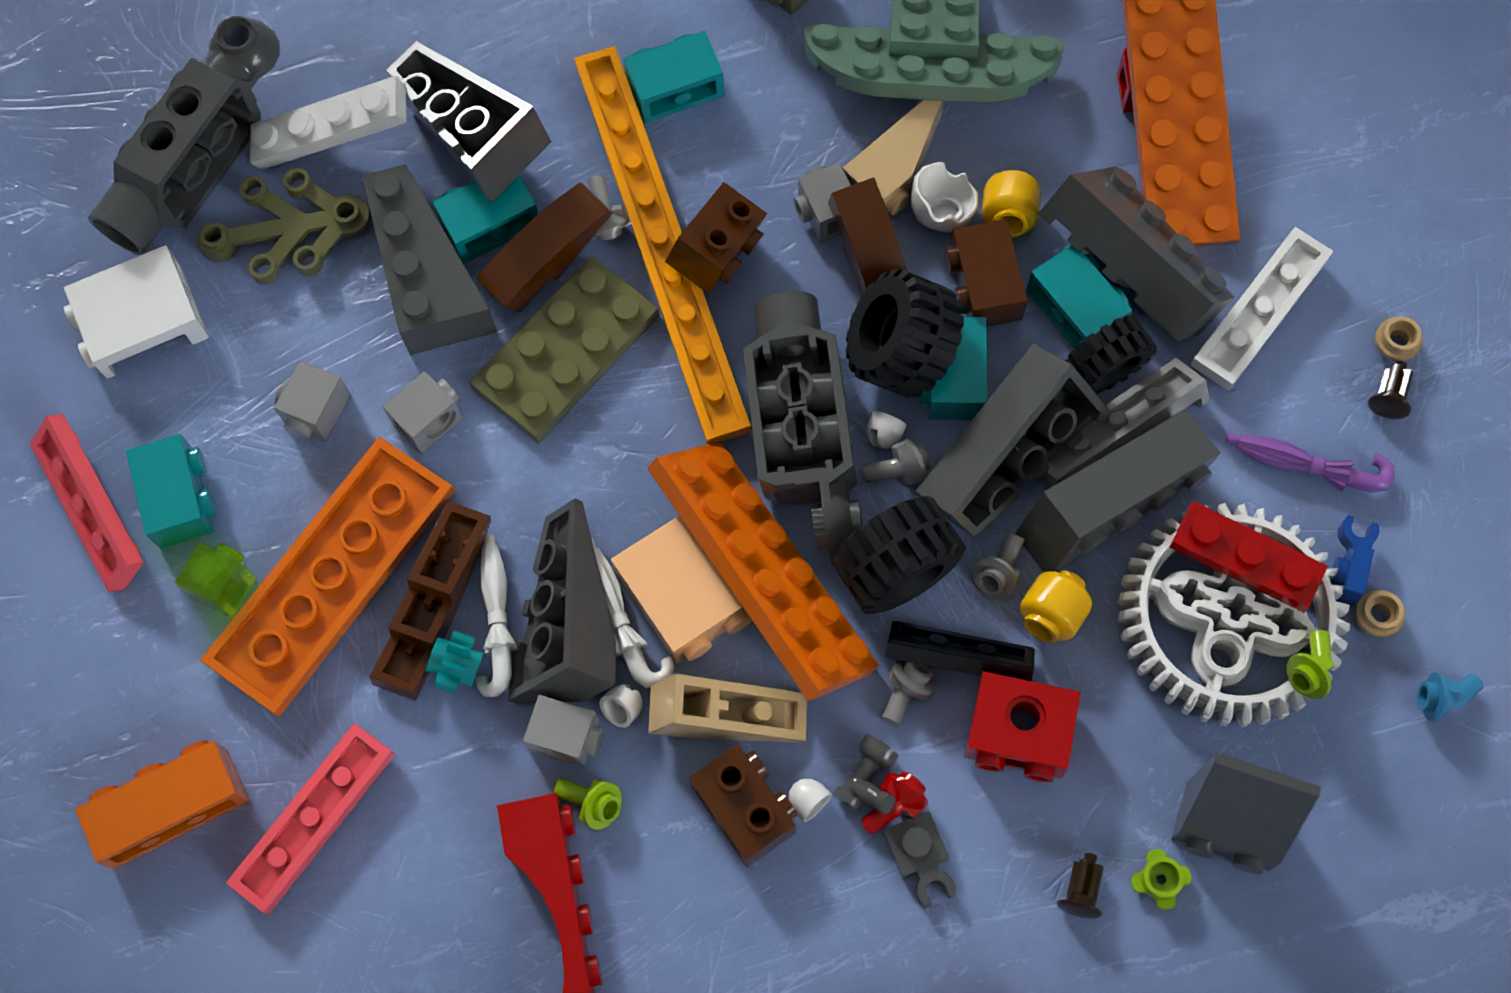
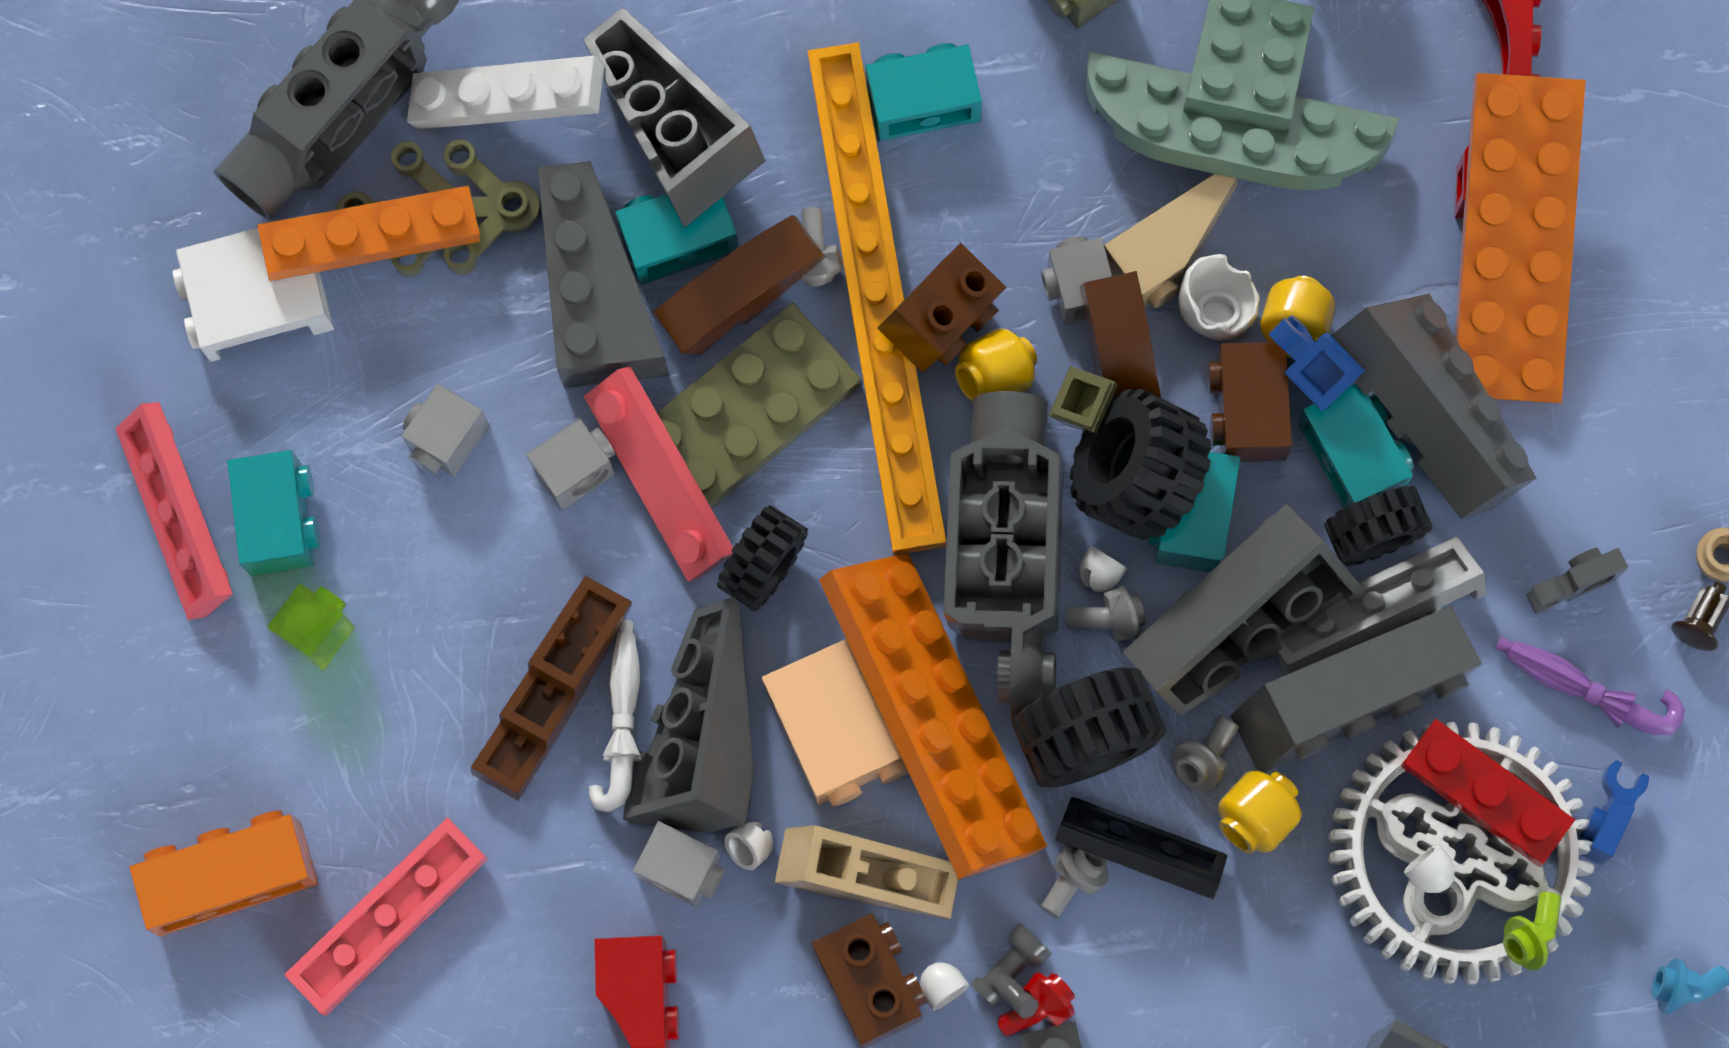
camera: 10 degrees right, 5 degrees up
orange plate [200,437,456,717] -> none
teal gear [425,630,484,694] -> none
lime plate [552,777,622,830] -> none
white piece [591,538,675,688] -> none
red brick [964,671,1081,783] -> none
white plate [1190,227,1334,391] -> none
tan plate [1355,590,1405,638] -> none
none -> orange plate [257,185,480,281]
none -> coral plate [583,366,733,582]
none -> black tyre [717,505,808,611]
none -> yellow head [955,328,1037,402]
none -> olive slope [1049,366,1118,434]
none -> blue plate [1269,315,1365,412]
none -> white hinge [1404,844,1455,893]
none -> dark grey plate [1526,548,1628,614]

